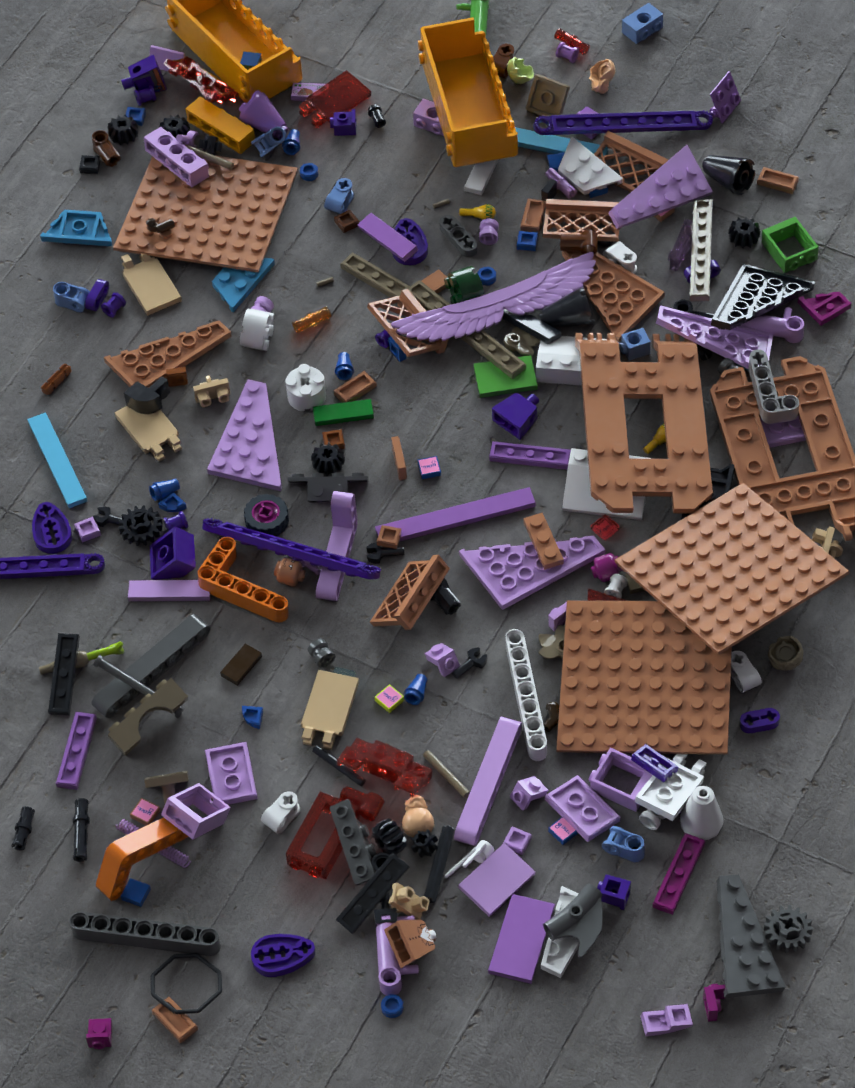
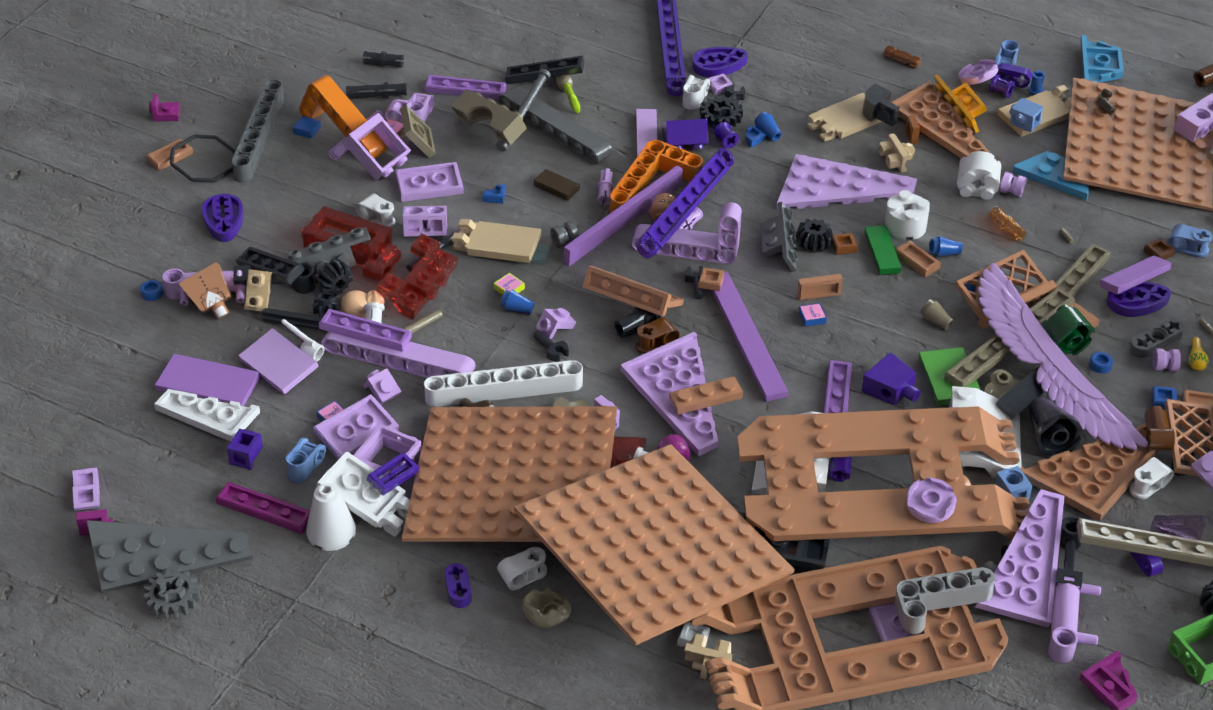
camera: 85 degrees right, 10 degrees down
medium azure tile [27,412,88,508] -> none
black tile [79,155,100,174] -> none
black wheel [244,494,289,537] -> none
lavender tile [503,826,532,855] -> none
dark grey pin [543,884,603,958] -> none
clear red tile [591,514,619,541] -> none
wing [711,263,815,330] -> none
none -> medium lavender tile [319,309,412,352]
none -> white bush [364,302,384,323]
none -> lavender piece [385,93,434,123]
none -> lavender brick [403,206,447,236]
none -> medium lavender tile [564,166,683,266]
none -> lavender axle [597,168,614,206]
none -> reddish brown piece [636,317,680,354]
none -> white piece [682,75,710,110]
none -> lavender tile [906,478,957,523]
none -> dark tan cone [920,299,954,330]
none -> light orange bracket [934,74,987,134]
none -> lavender tile [959,59,998,85]
none -> medium blue brick [1009,98,1043,132]
none -> blue pin [1028,71,1045,96]

